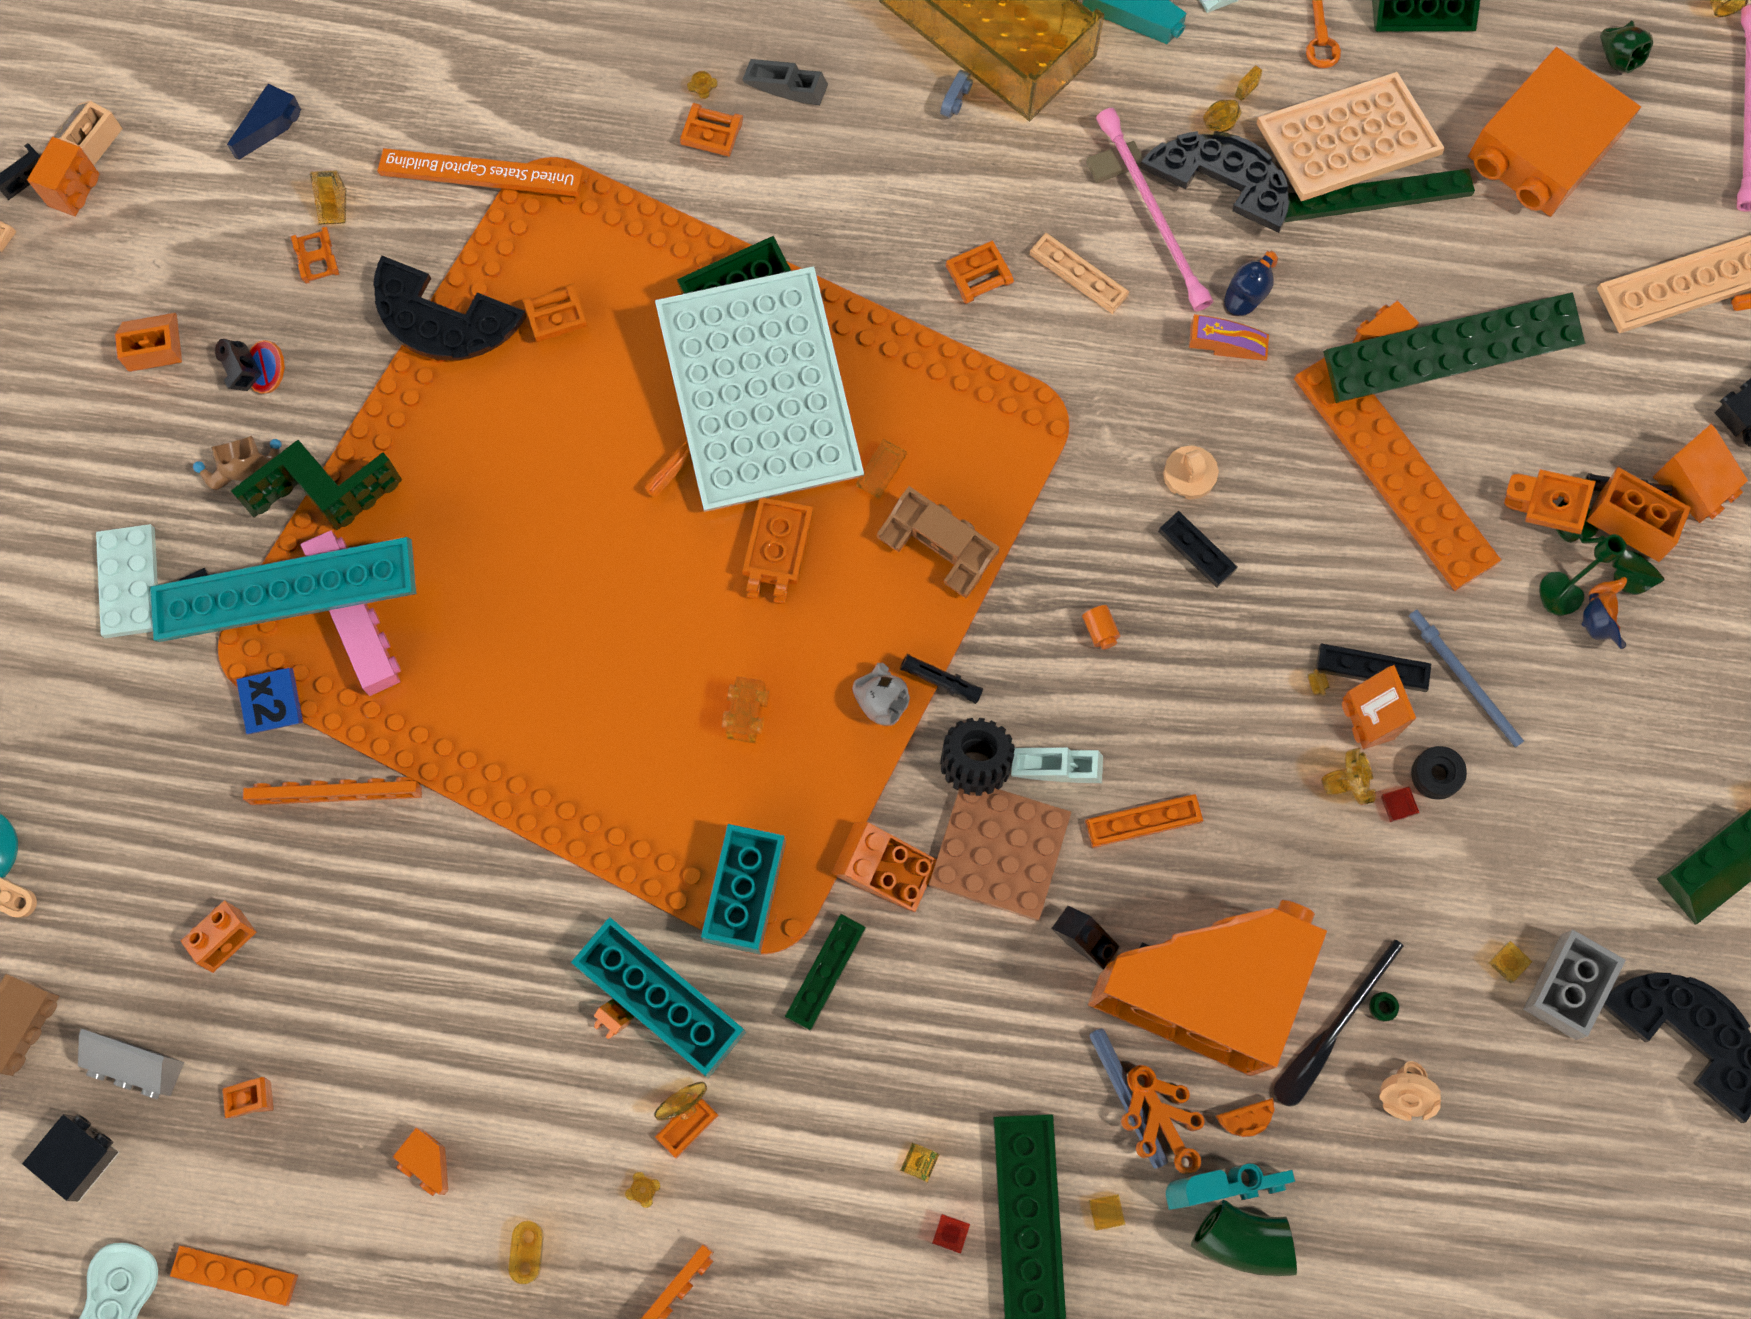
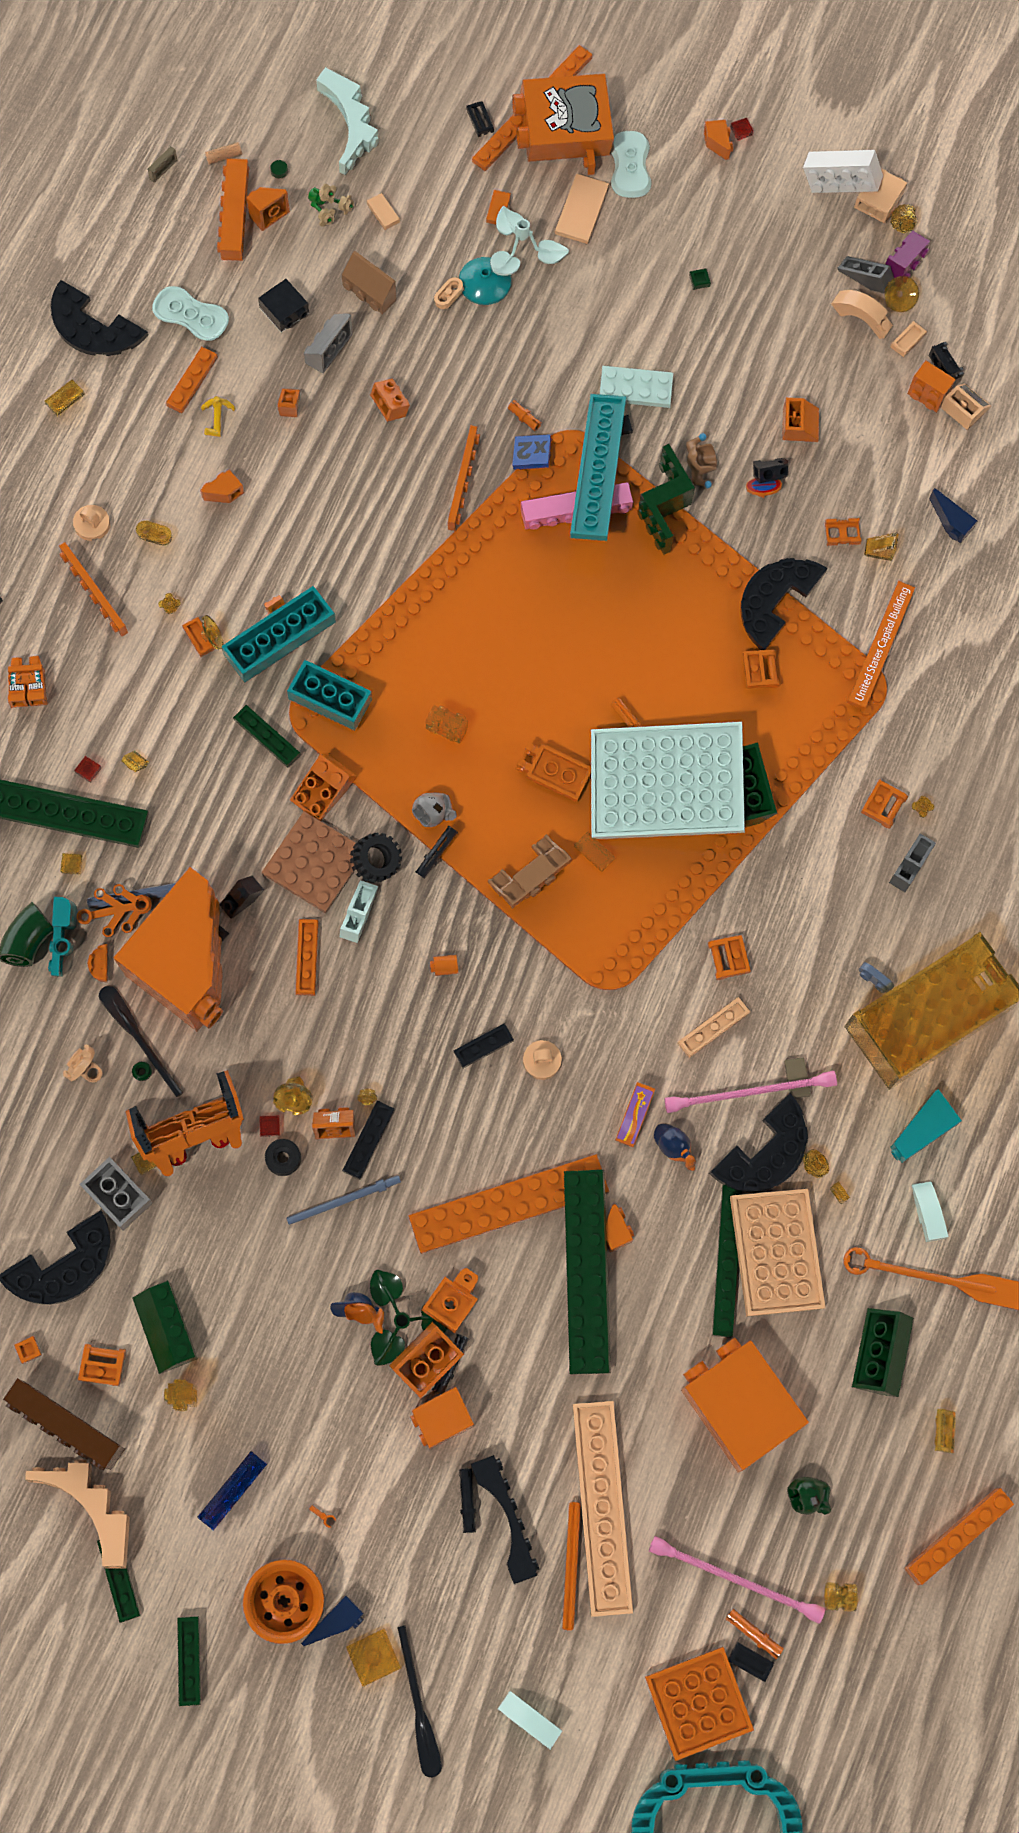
camera: 100 degrees right, 0 degrees up
none -> orange container [125,1070,244,1176]
none -> yellow piece [201,396,236,437]
none -> orange pin [508,400,542,432]

